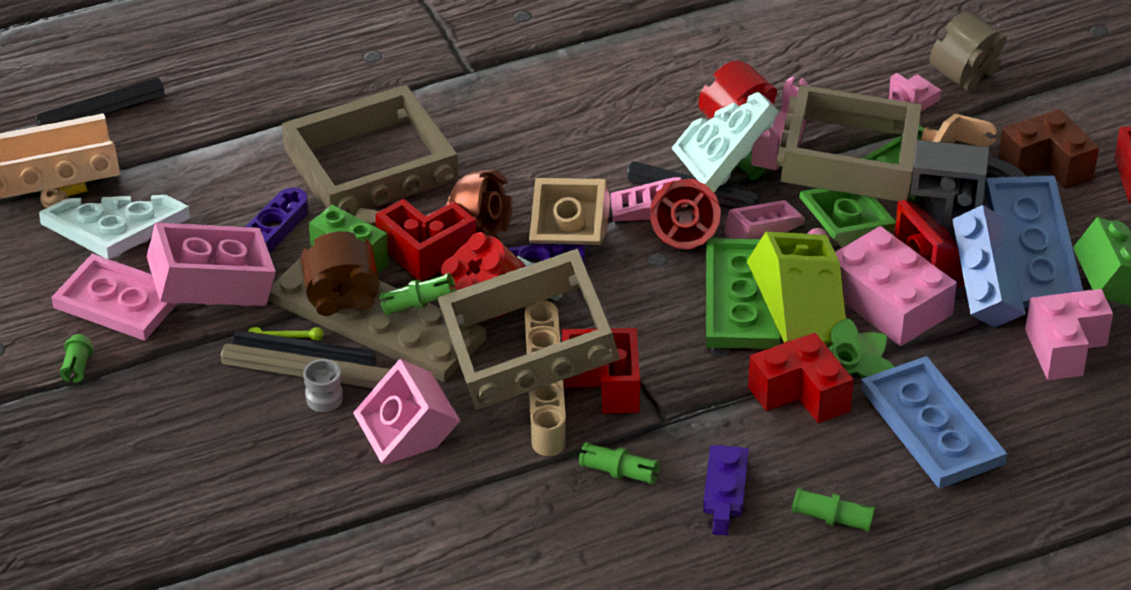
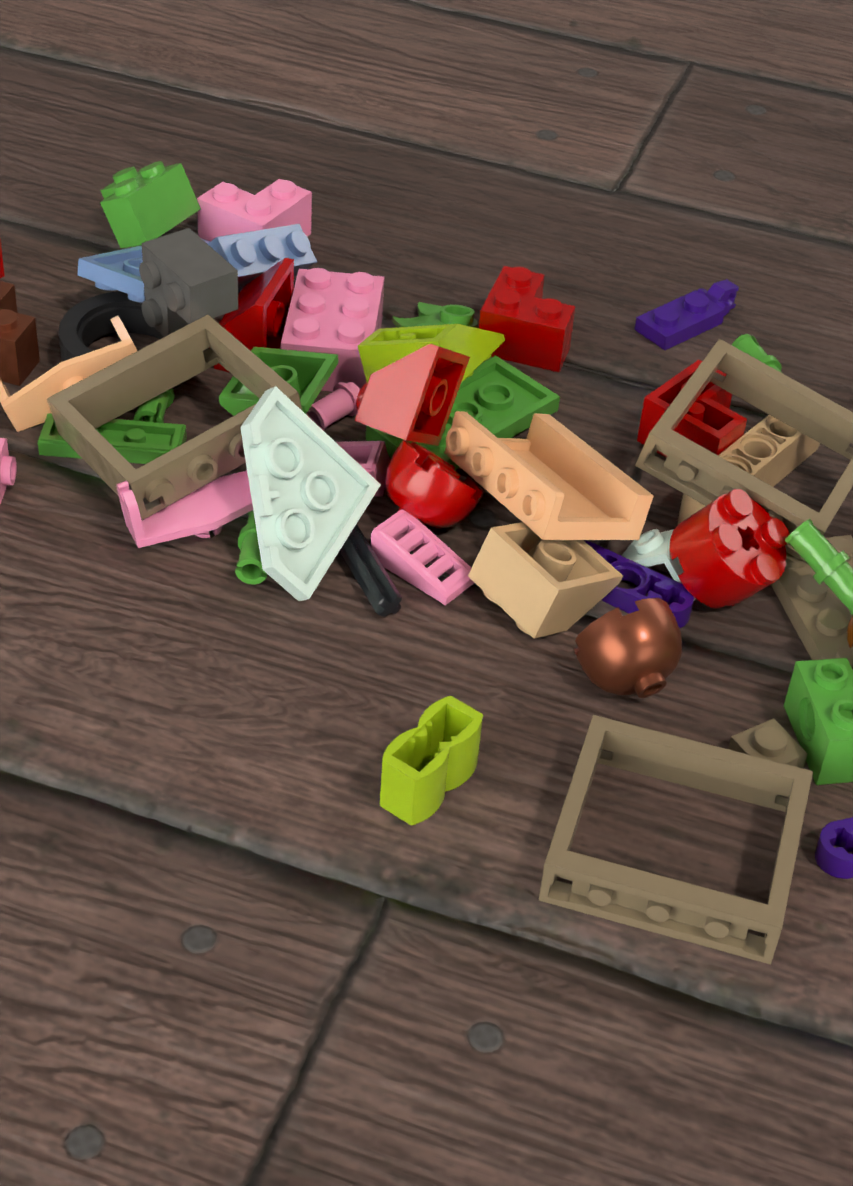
camera: 140 degrees left, 0 degrees up
red brick [375,199,476,282] -> none
red brick [698,60,777,120] -> none
bright green pin [792,488,875,532] -> none
medium blue plate [861,356,1007,489] -> none
none -> slope [355,344,470,446]
none -> lime brick [380,696,483,826]
none -> light nougat panel [444,411,654,540]

